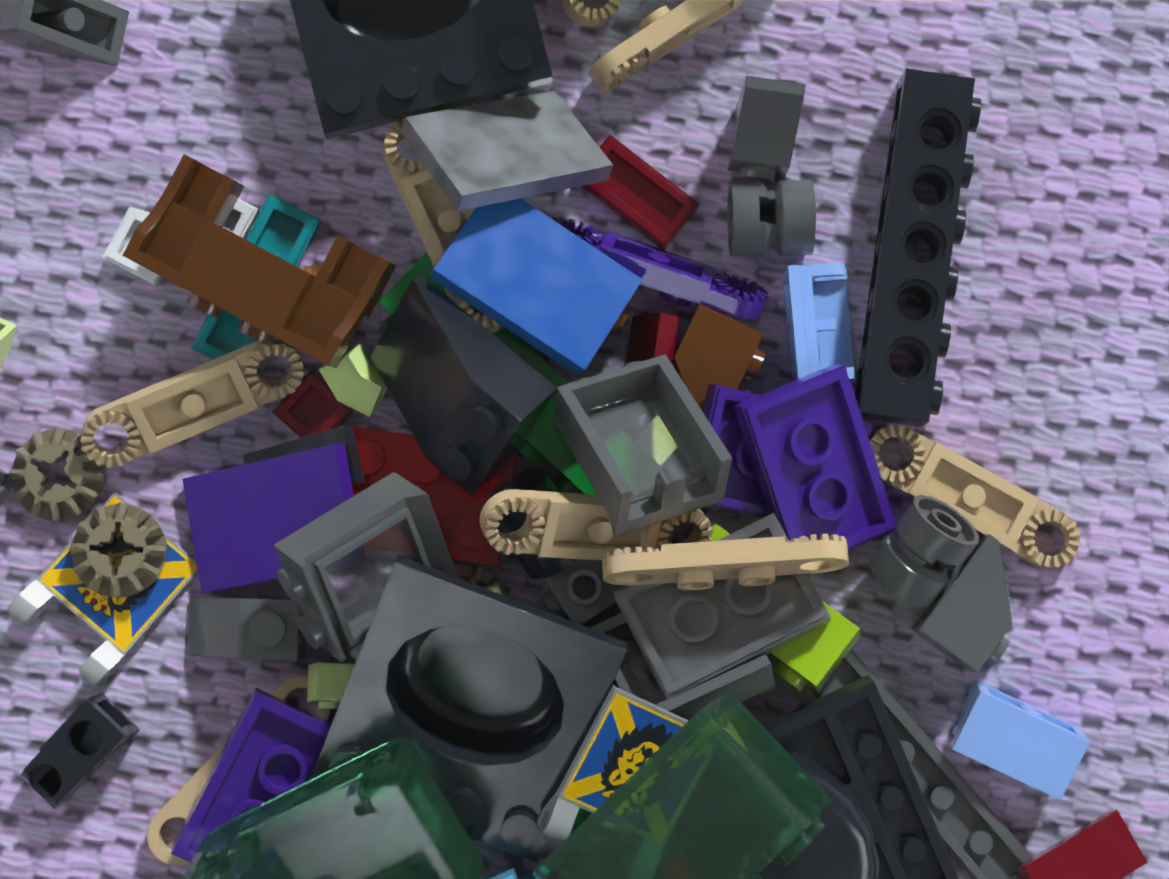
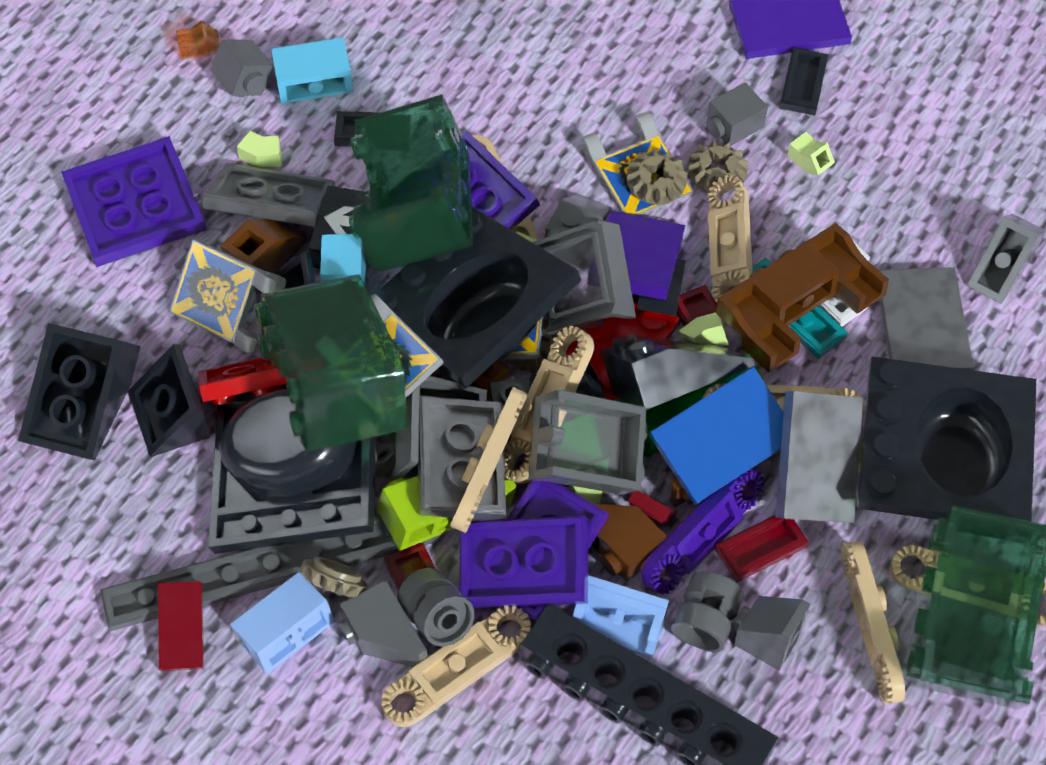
camera: 120 degrees right, 25 degrees down
black leg [20,693,140,809] -> none
none -> dark tan gear [300,557,368,598]
none -> dark red tile [384,542,436,591]
none -> flat silver tile [879,267,974,370]

